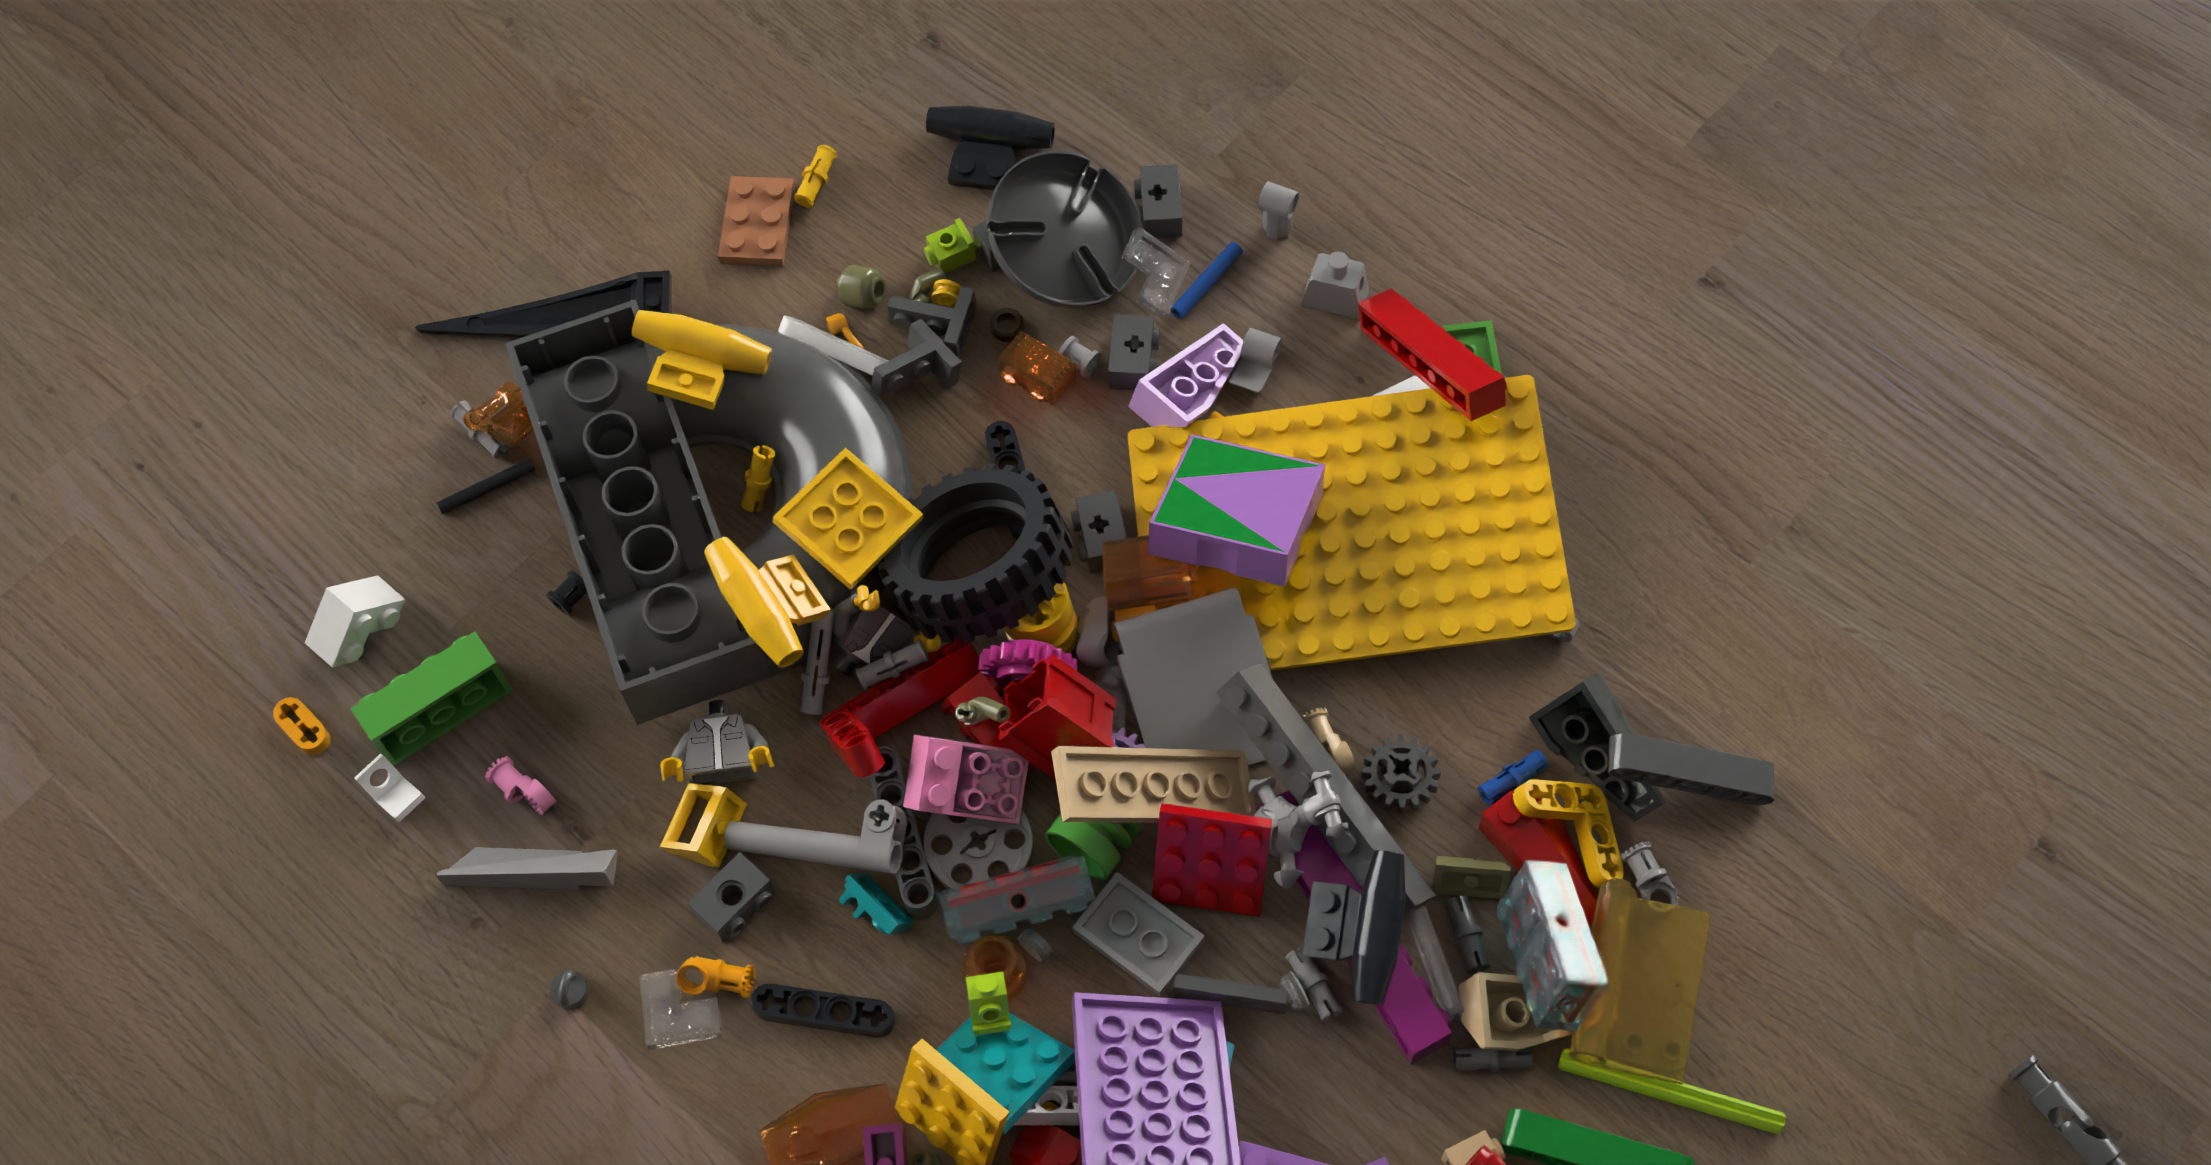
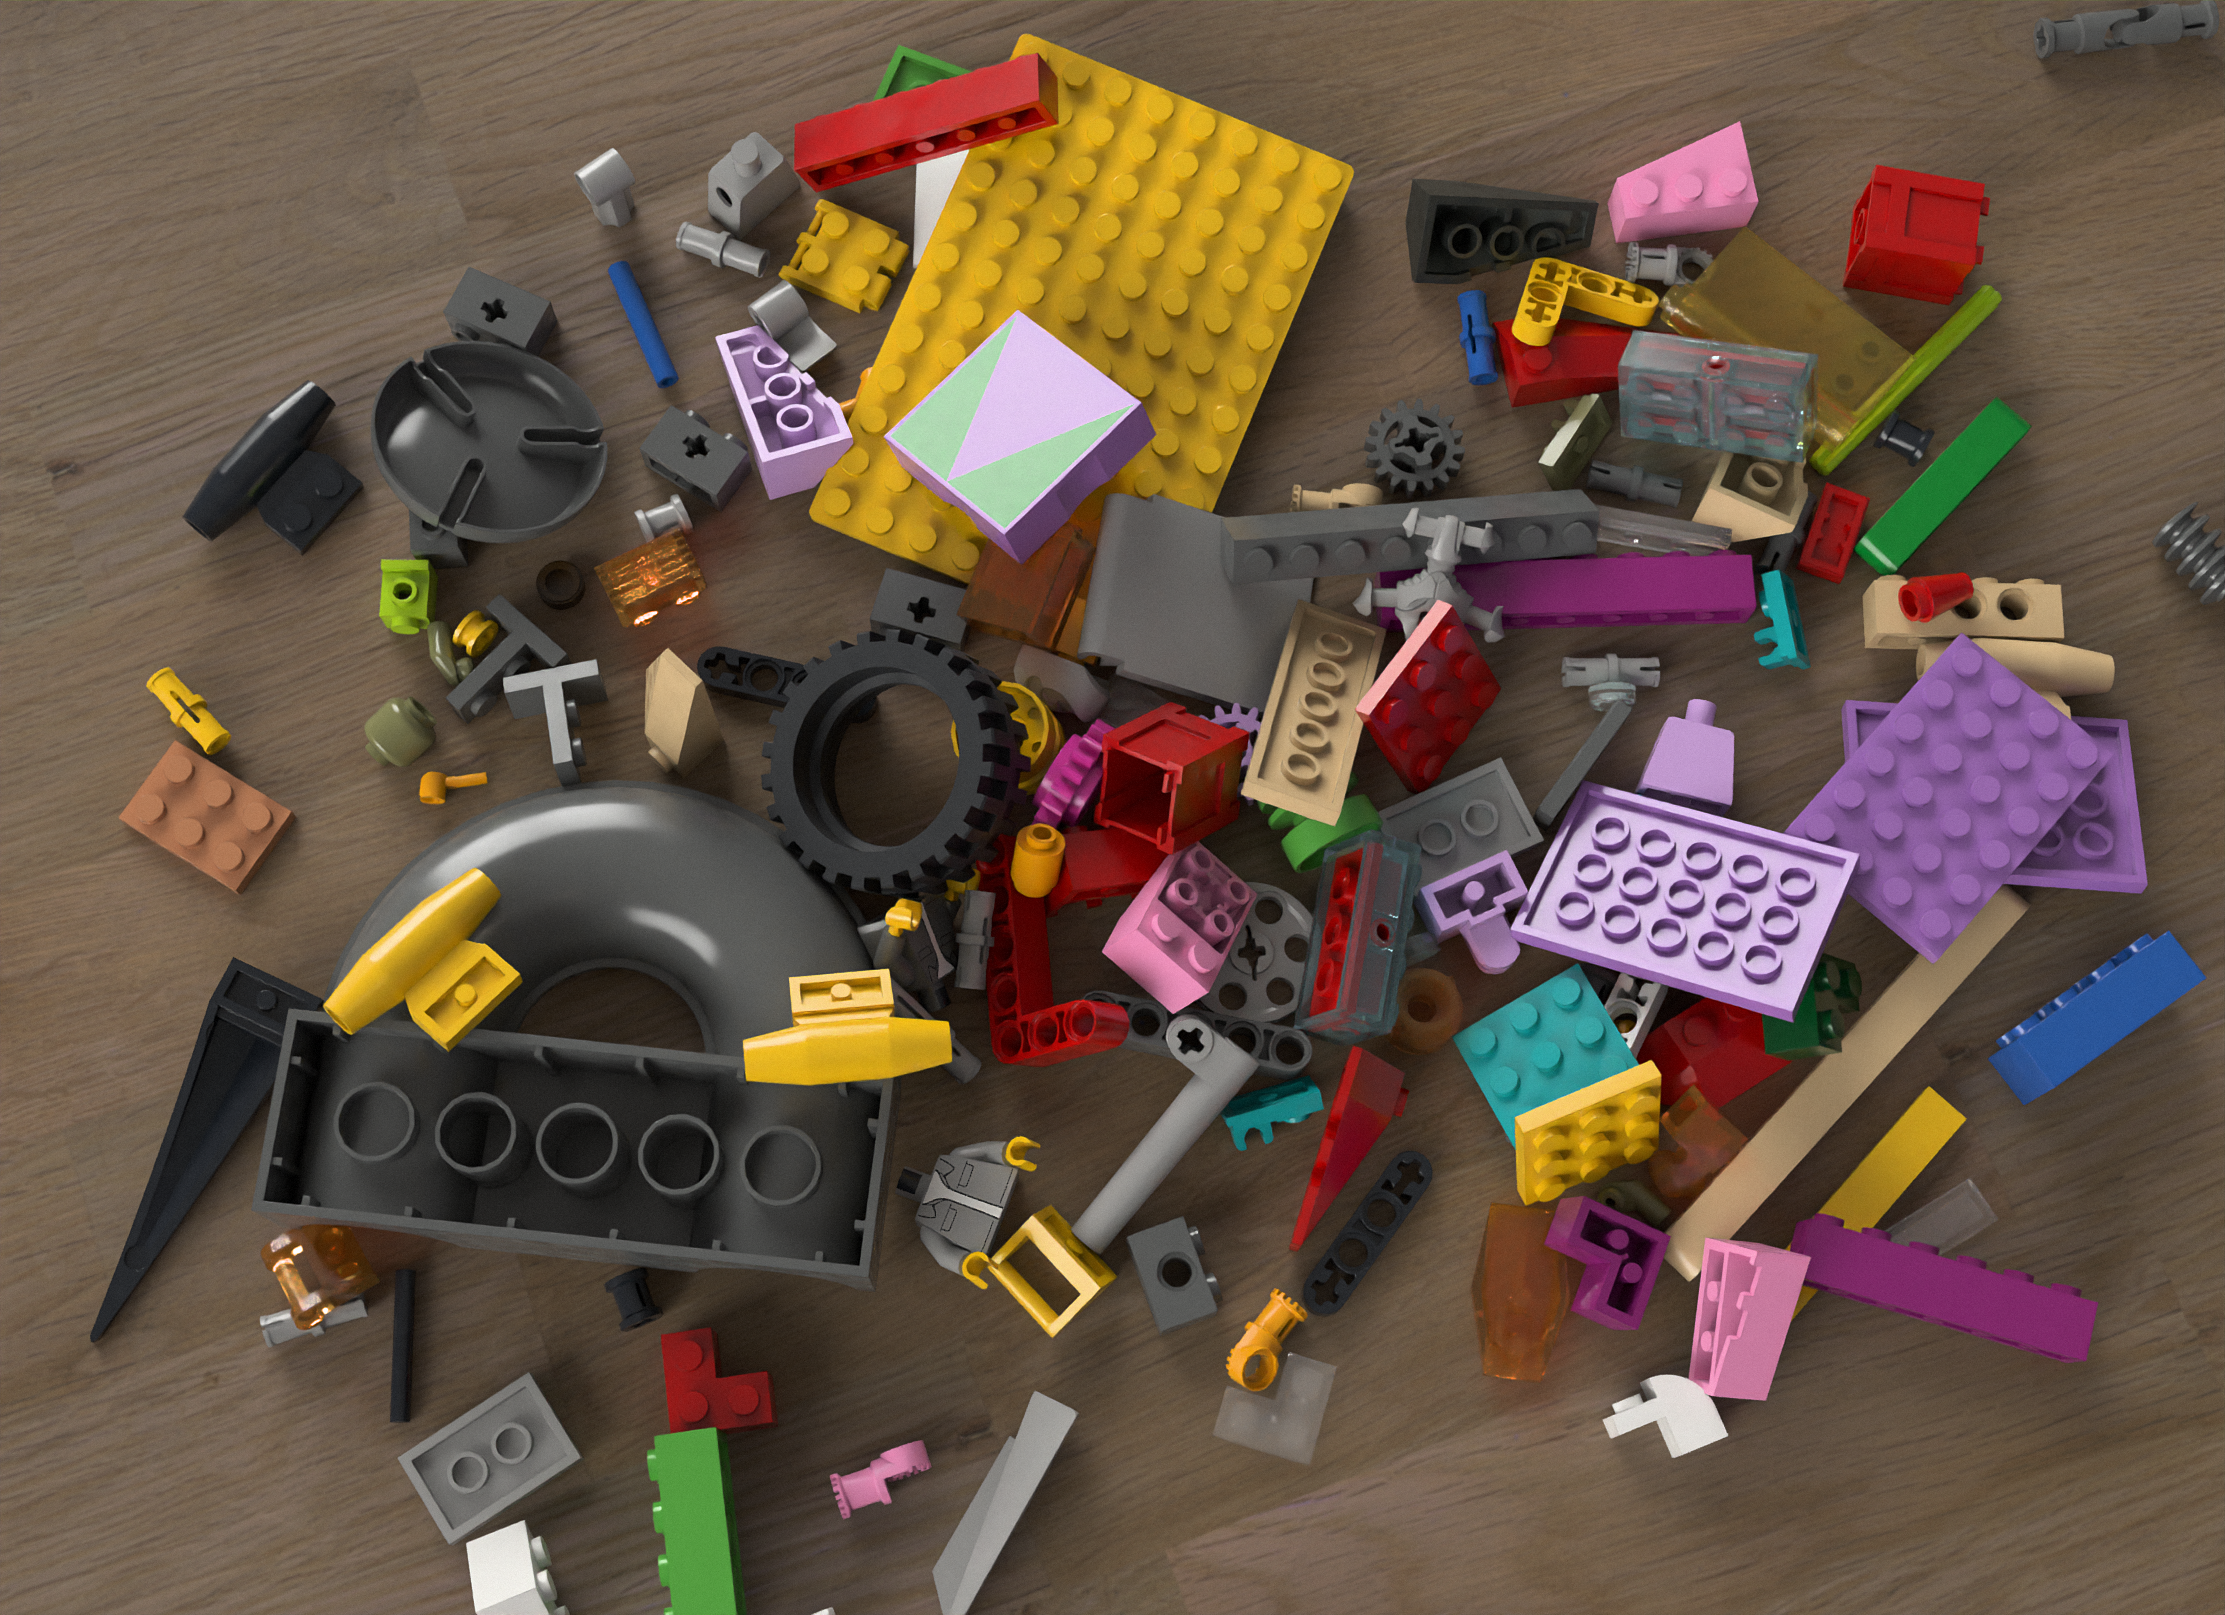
camera: 70 degrees left, 10 degrees up
dark grey tile [550,969,589,1009] -> none
yellow pin [741,445,775,512] -> none
yellow plate [773,448,923,590] -> none
white beam [778,316,889,376] -> none
olive arm [955,696,1010,725] -> none
lime brick [966,972,1011,1036] -> none
clear plate [1122,227,1191,318] -> none
black plate [1302,850,1406,1006] -> none
dark grey beam [1608,733,1774,805] -> none
none -> light grey plate [398,1372,584,1546]
none -> tan wedge [645,648,724,779]
none -> red brick [661,1327,778,1434]
none -> light grey pin [676,222,770,278]
none -> yellow plate [778,199,910,314]
none -> light orange brick [1010,823,1065,898]
none -> red wedge [1288,1046,1409,1252]
none -> lavender brick [1414,850,1529,975]
none -> bright pink wedge [1608,121,1759,244]
none -> lavender torso [1634,699,1734,817]
none -> teal plate [1754,569,1811,670]
none -> red plate [1795,483,1871,584]
none -> red container [1842,165,1990,306]
none -> black bush [1873,410,1935,467]

